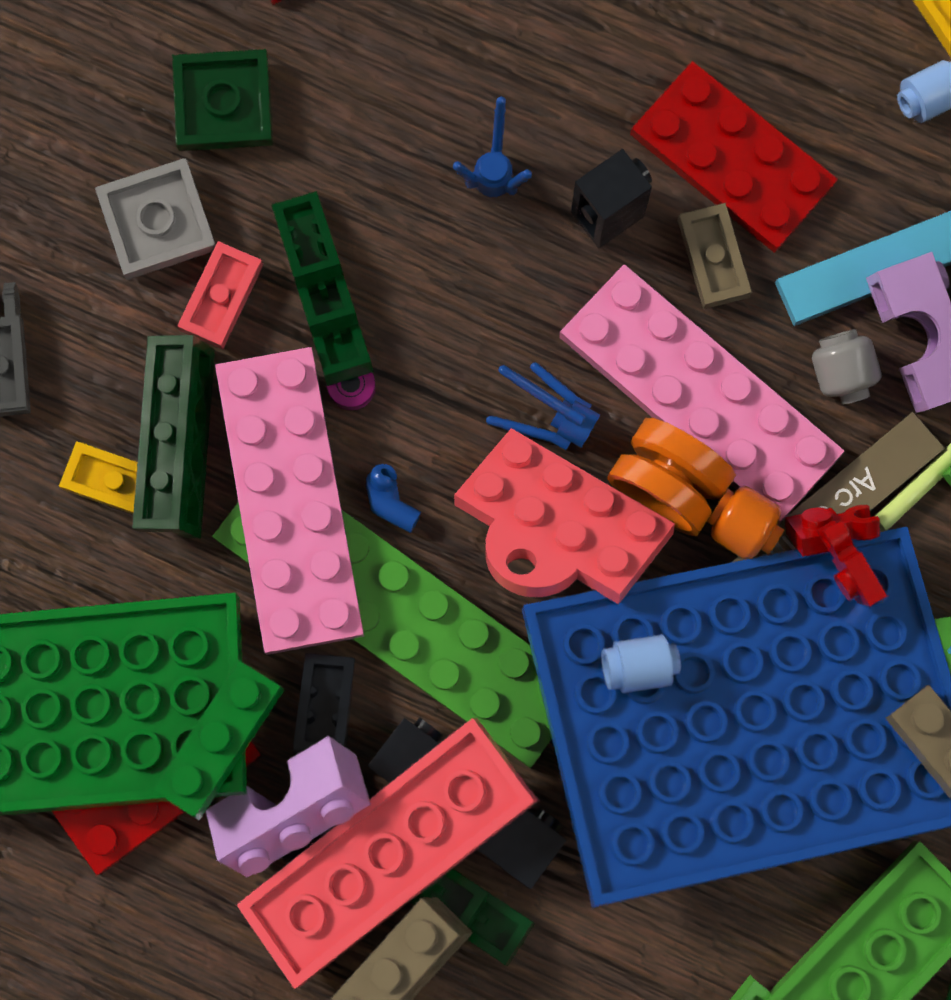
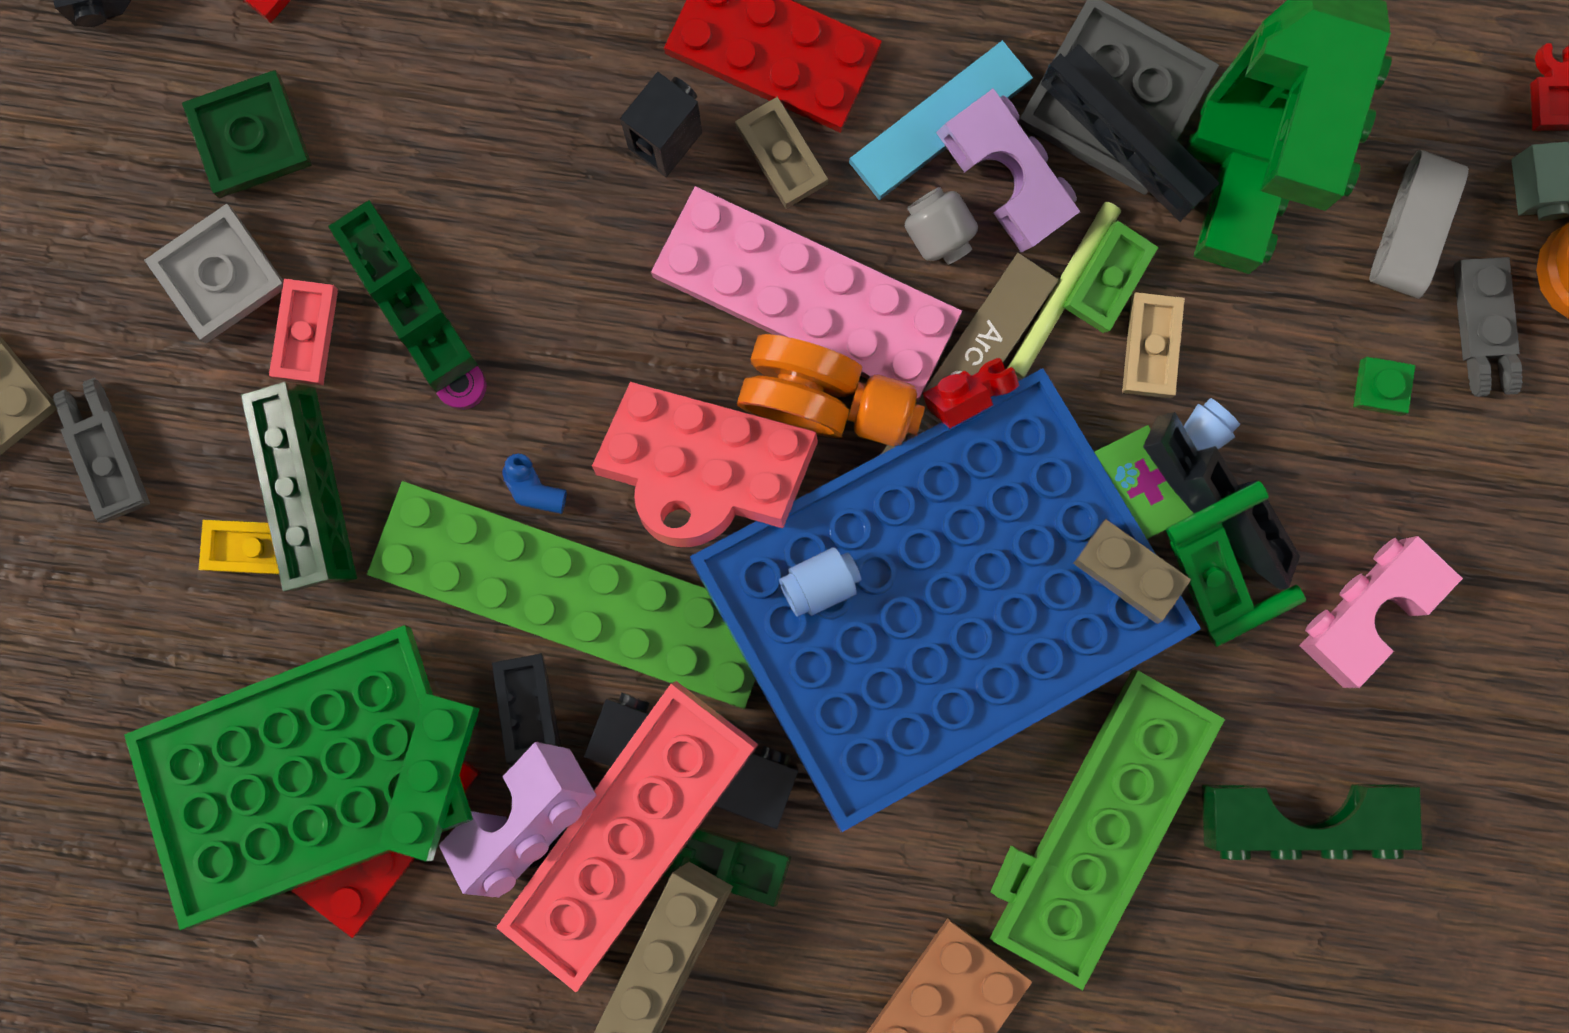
camera: 20 degrees left, 5 degrees up
bright pink plate [215,347,364,655] -> none
blue plant [453,96,532,197] -> none
blue plant [486,362,600,450] -> none
red plate [816,520,887,606] -> none

